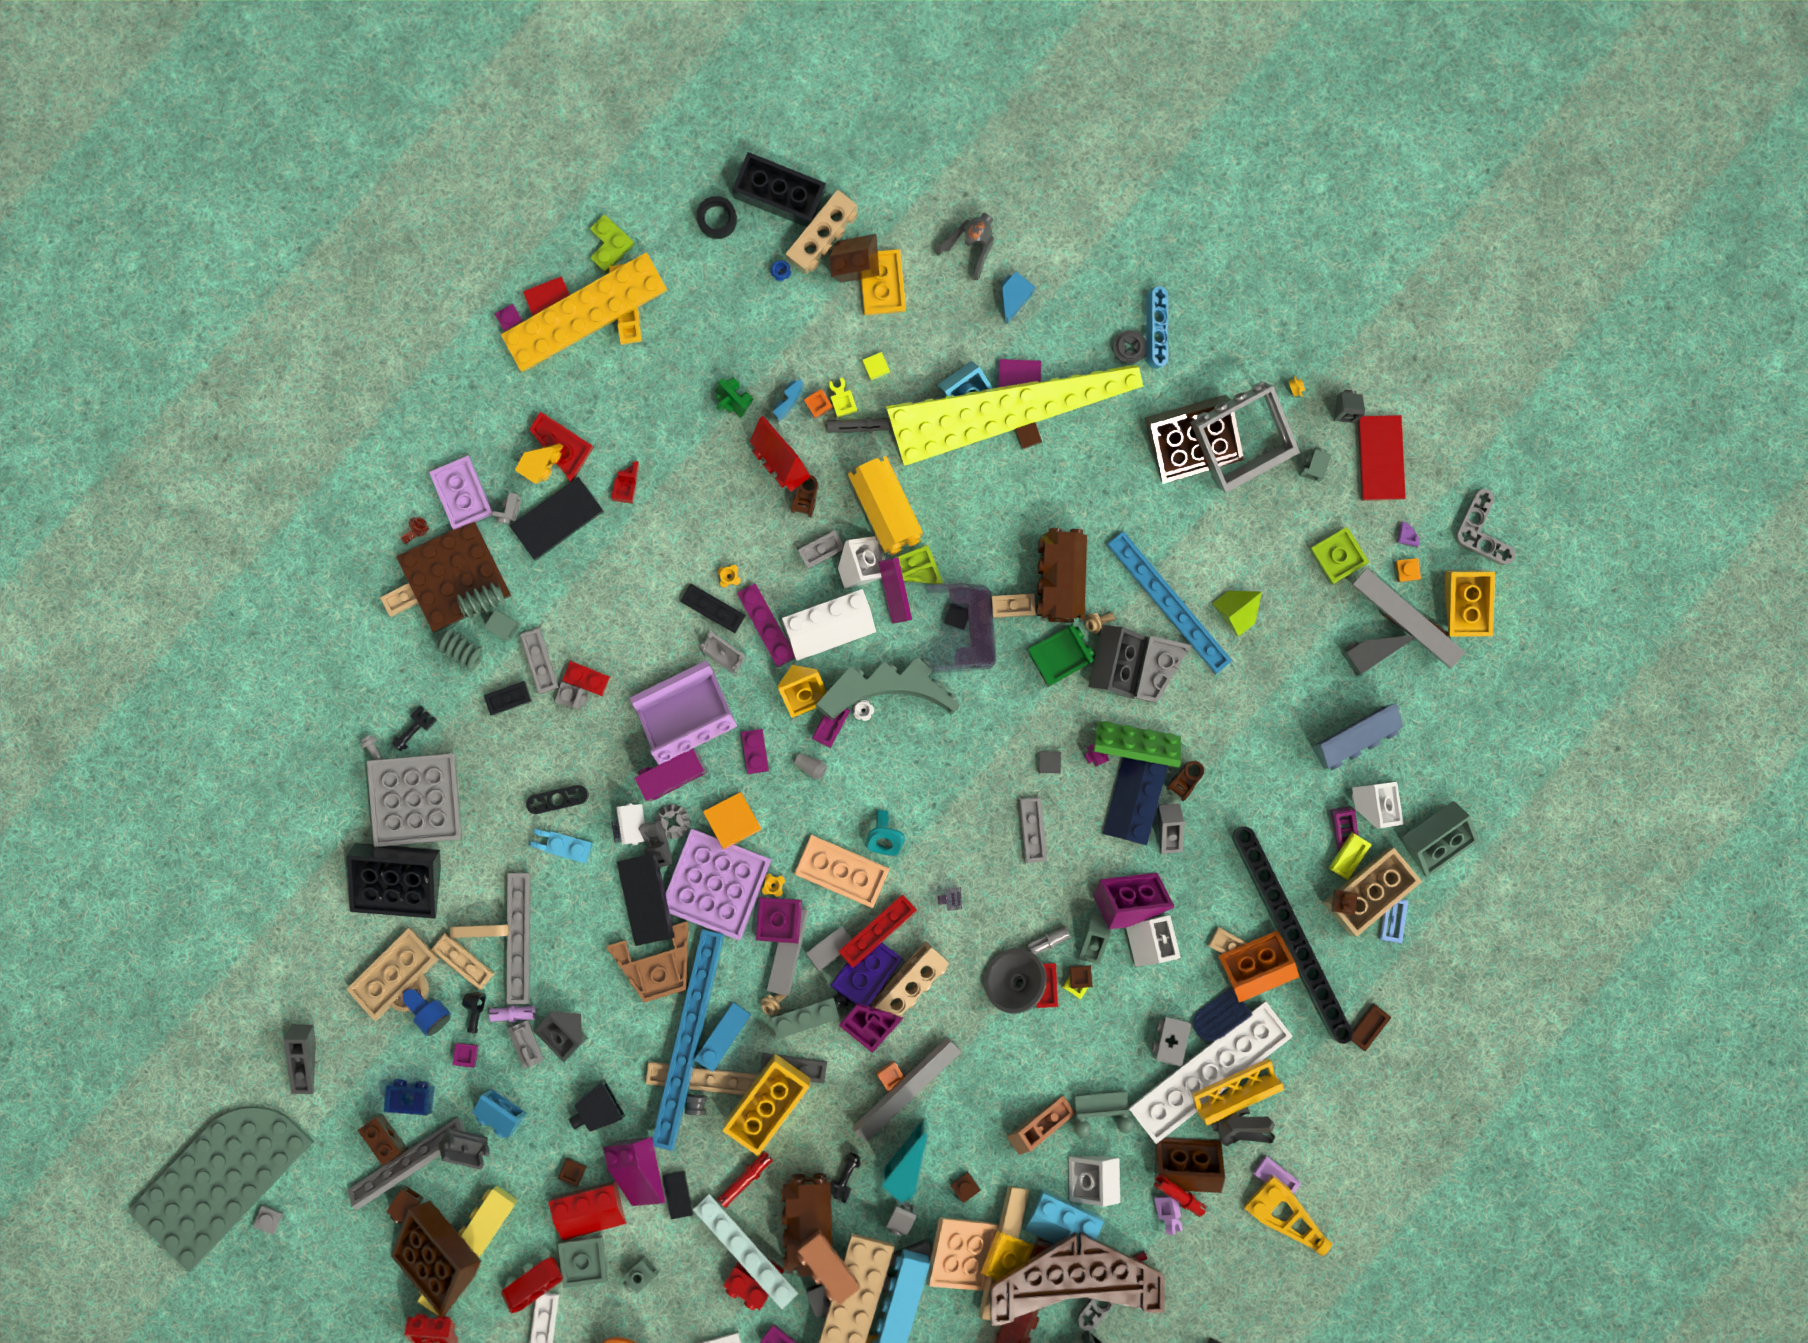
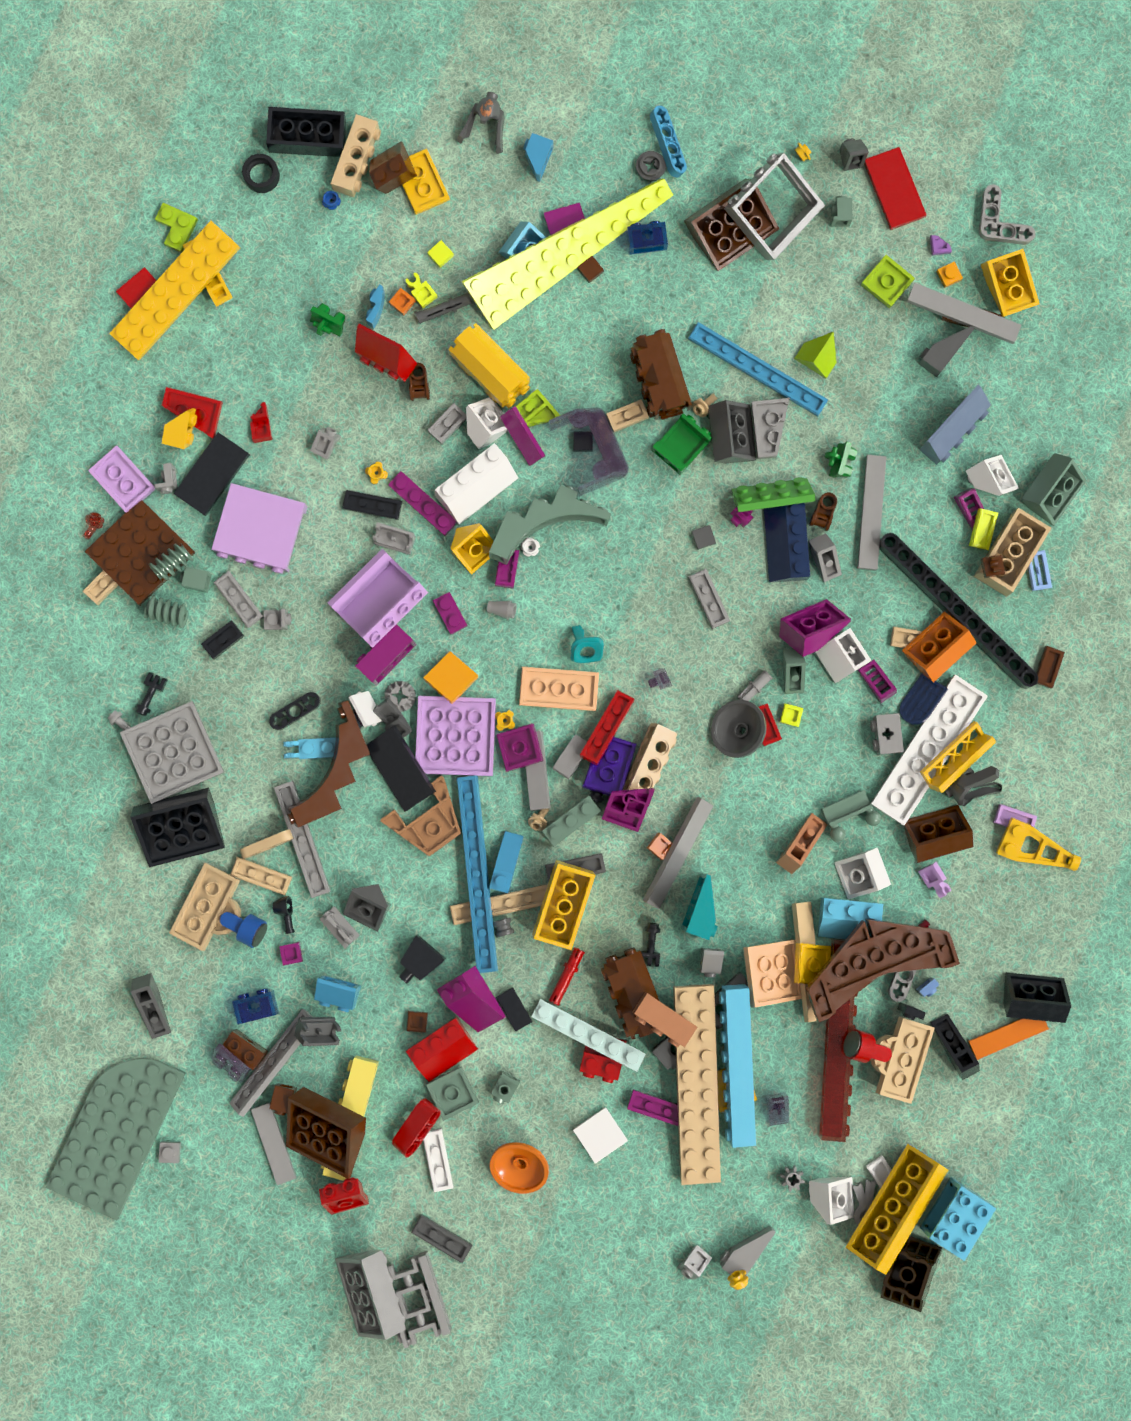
camera: 20 degrees left, 0 degrees up
lavender pin [489,1005,535,1023] -> none
magenta plate [495,304,523,332] -> none
red plate [562,661,610,697] -> none
reddish brown plate [950,1171,981,1204] -> none
reddish brown tile [1069,965,1093,989] -> none
red pin [1154,1174,1206,1217] -> none
none -> plate [211,1043,250,1083]
none -> lavender panel [212,483,308,574]
none -> light grey tile [251,1102,297,1185]
none -> reddish brown arch [287,700,370,827]
none -> light grey bracket [310,427,341,459]
none -> clear blue brick [627,221,668,255]
none -> green hips [824,441,858,478]
none -> light grey tile [857,455,886,570]
none -> magenta slope [858,659,897,703]
none -> medium blue plate [916,977,939,997]

